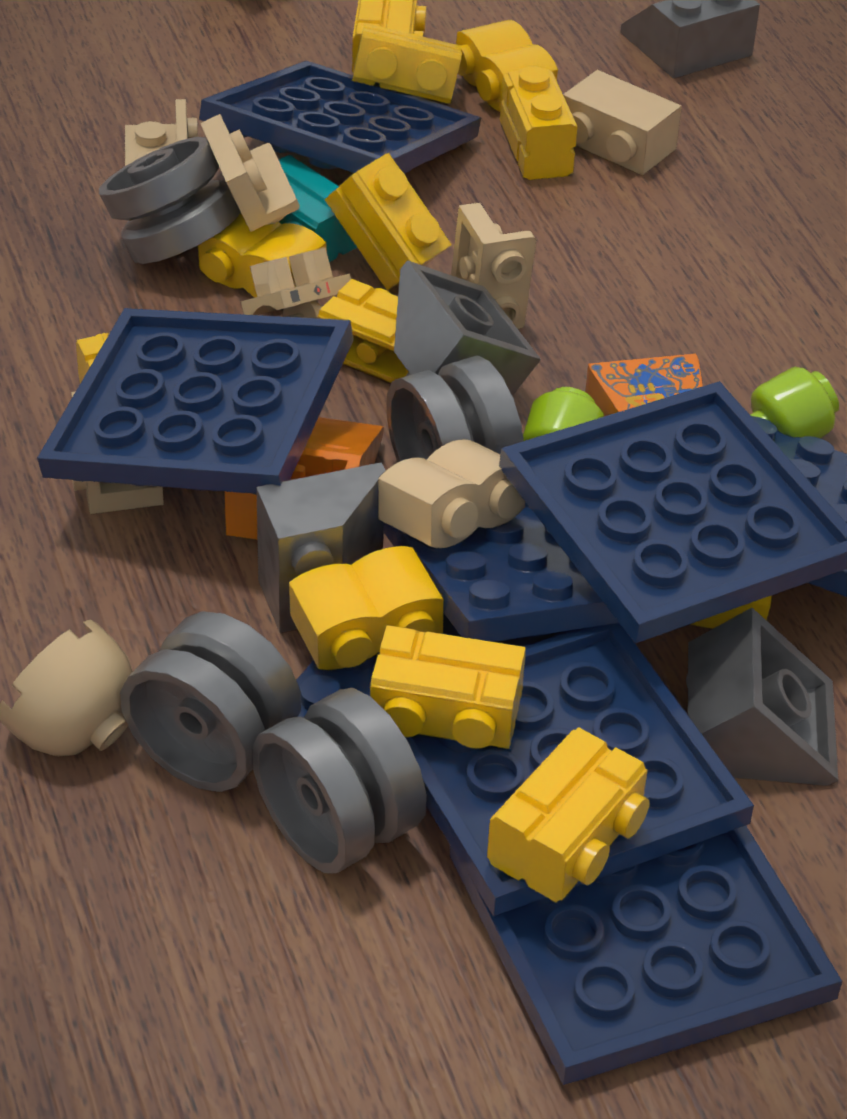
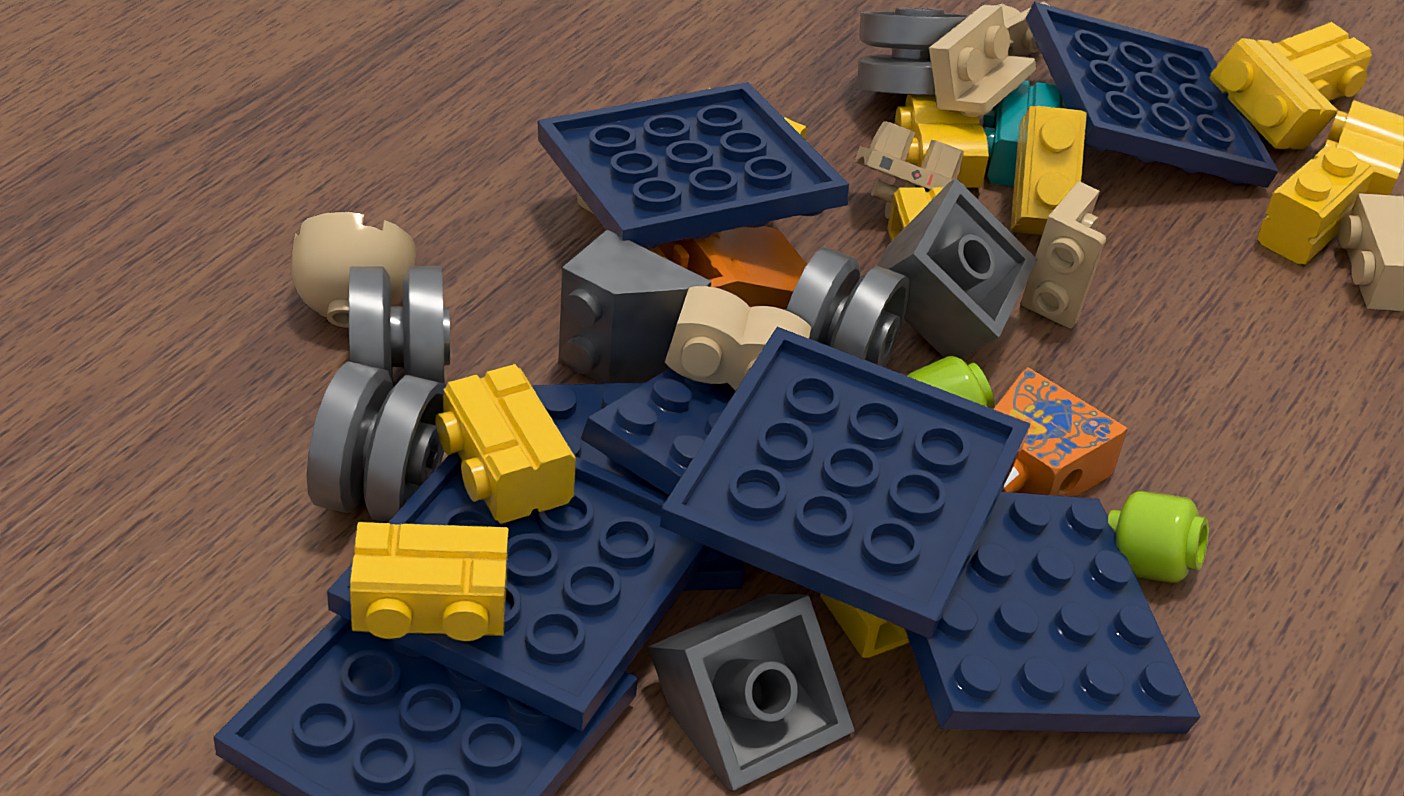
camera: 50 degrees right, 0 degrees up
yellow brick [289,546,444,670] -> none

